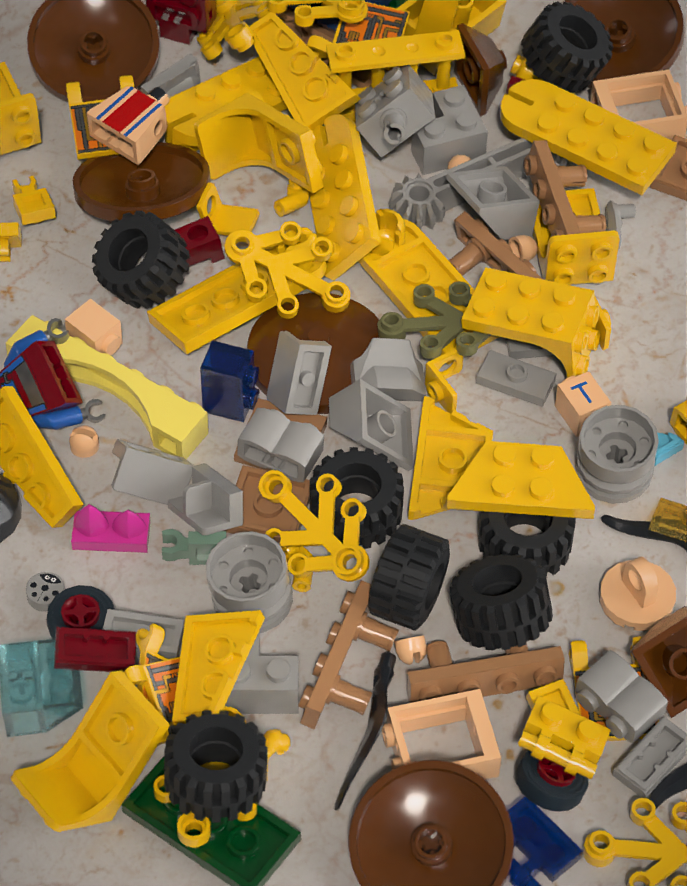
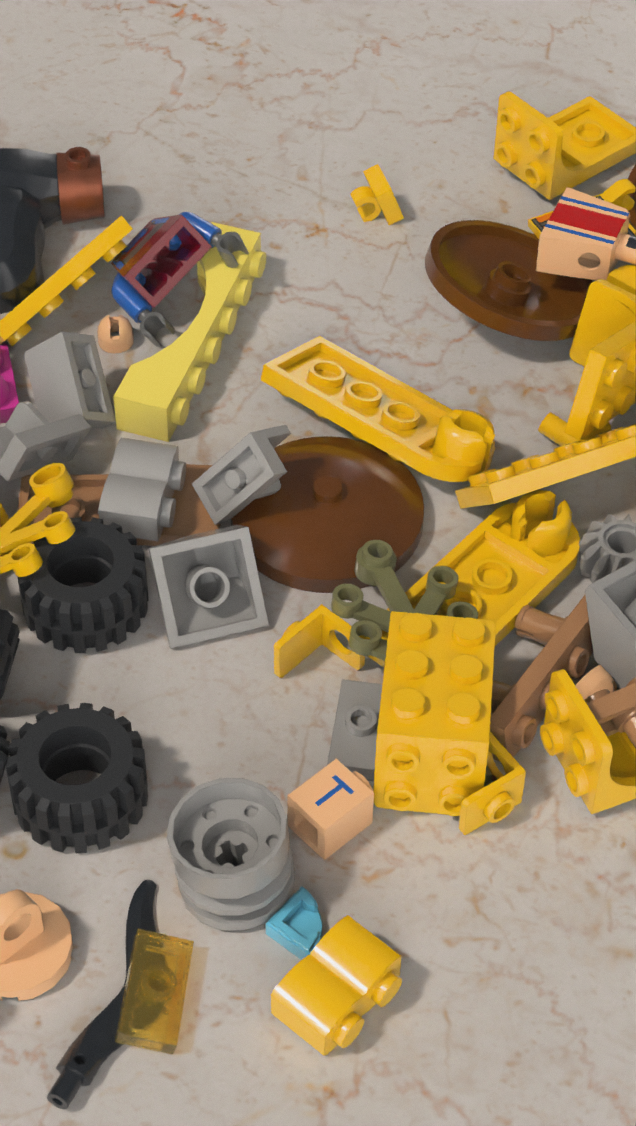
camera: 75 degrees right, 5 degrees down
yellow plate [12,175,56,225] -> none
light nougat brick [65,299,123,355] -> none
black tyre [92,211,190,309] -> none
dark red leg [175,216,225,266] -> none
yellow bracket [197,182,260,236] -> none
clear blue brick [200,340,260,423] -> none
yellow plant [224,221,350,319] -> none
light grey slope [350,338,426,402] -> none
yellow wing [408,396,493,520] -> none
yellow wing [447,441,595,519] -> none

